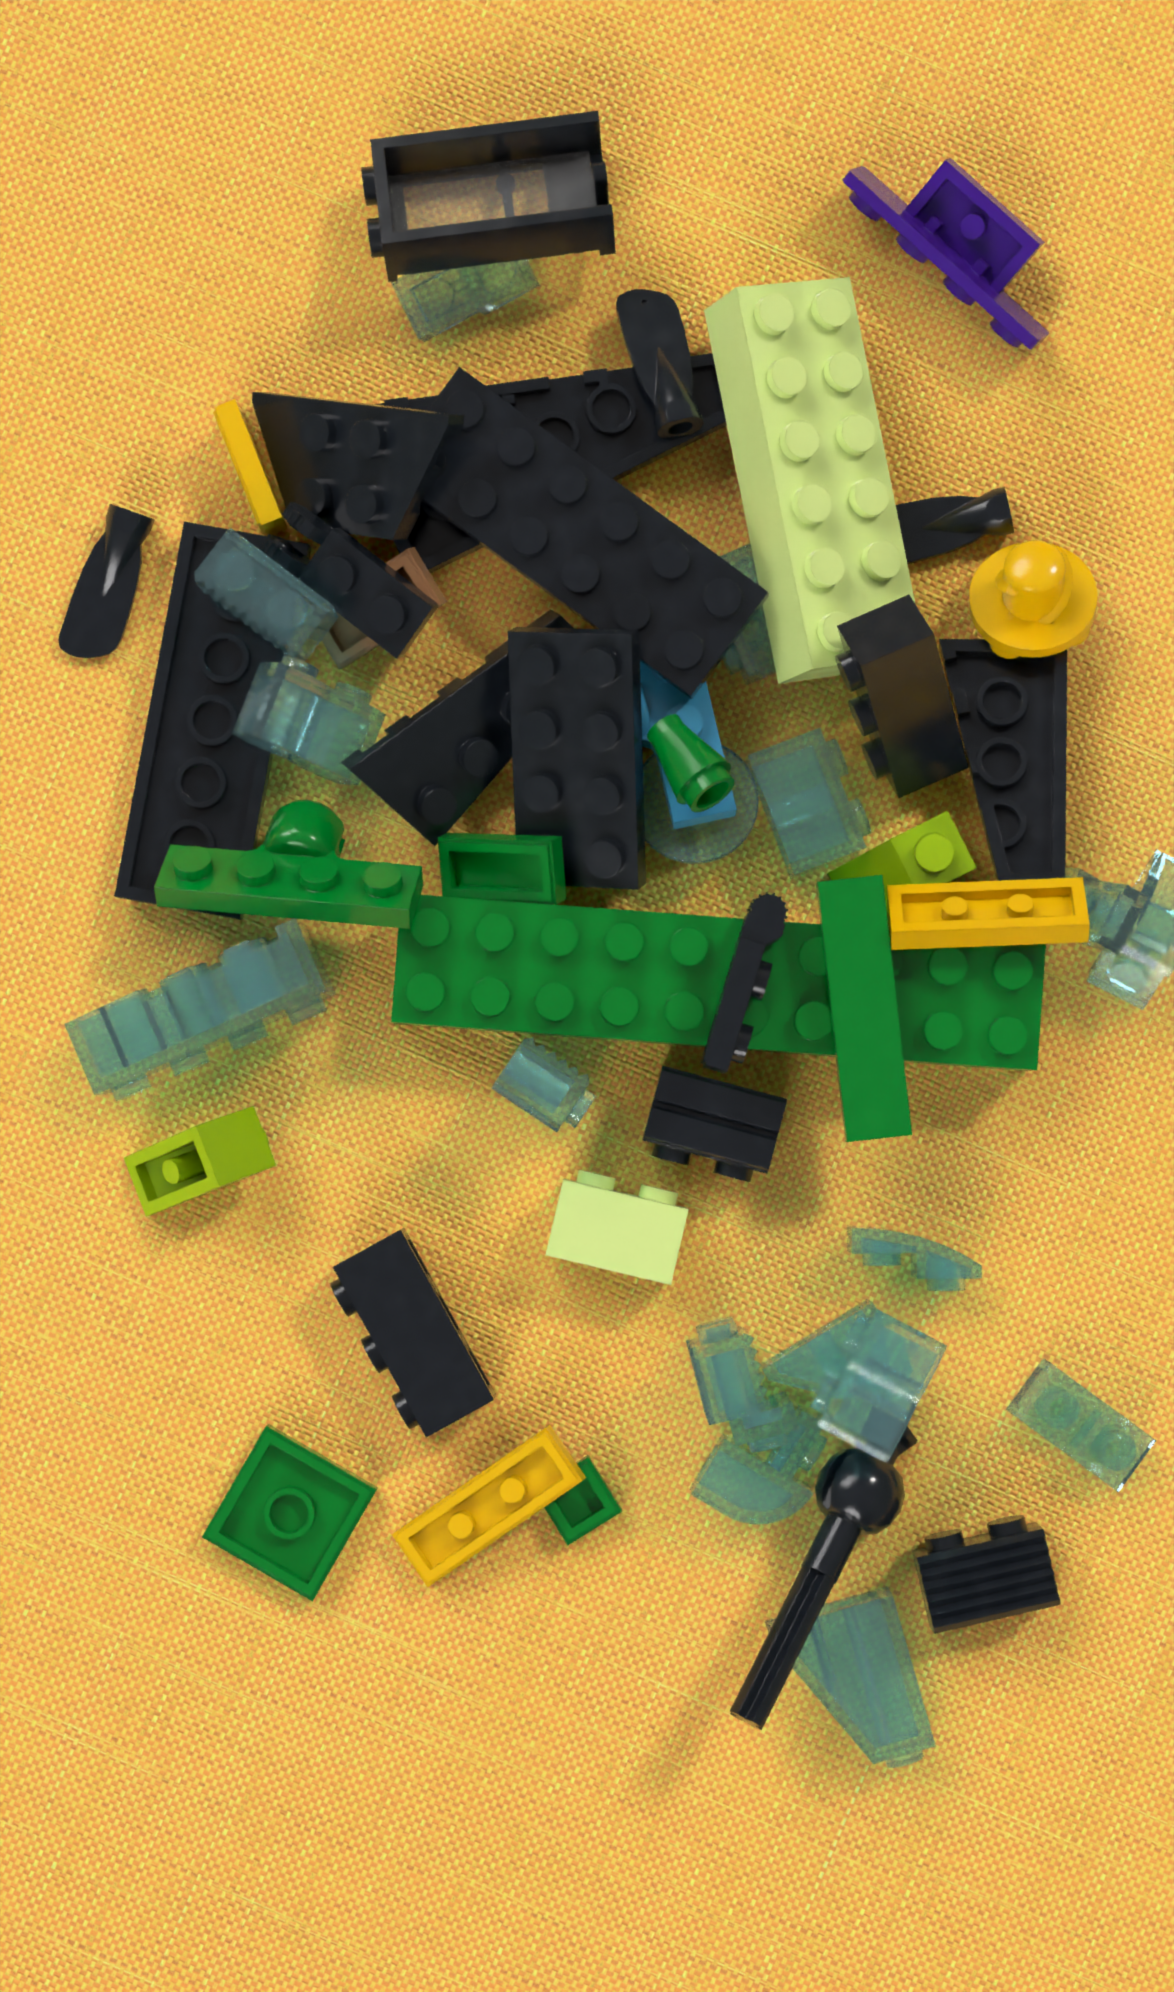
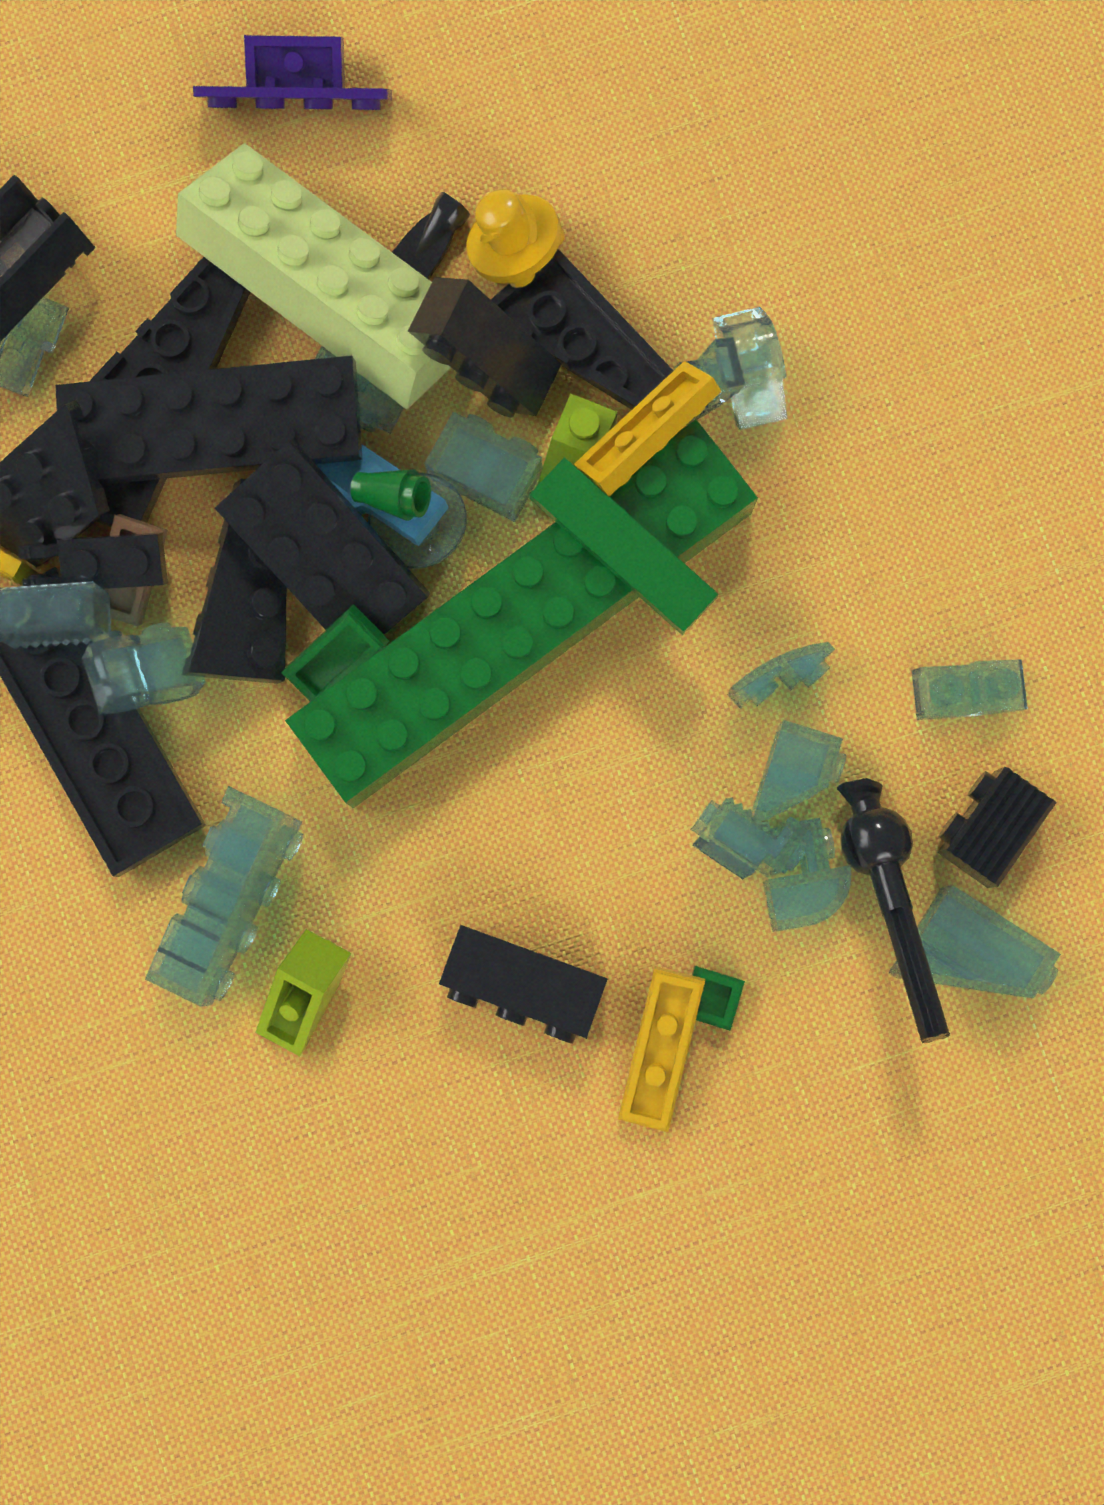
camera: 40 degrees left, 5 degrees down
green plate [154,800,423,929] -> none
green tile [202,1424,378,1601] -> none
clear light blue brick [492,1037,597,1132] -> none
yellowish green brick [545,1170,689,1285] -> none
black piece [616,289,704,440] -> none
black brick [642,1066,787,1182] -> none
black hinge [700,892,788,1074] -> none
clear light blue brick [809,1308,947,1463] -> none

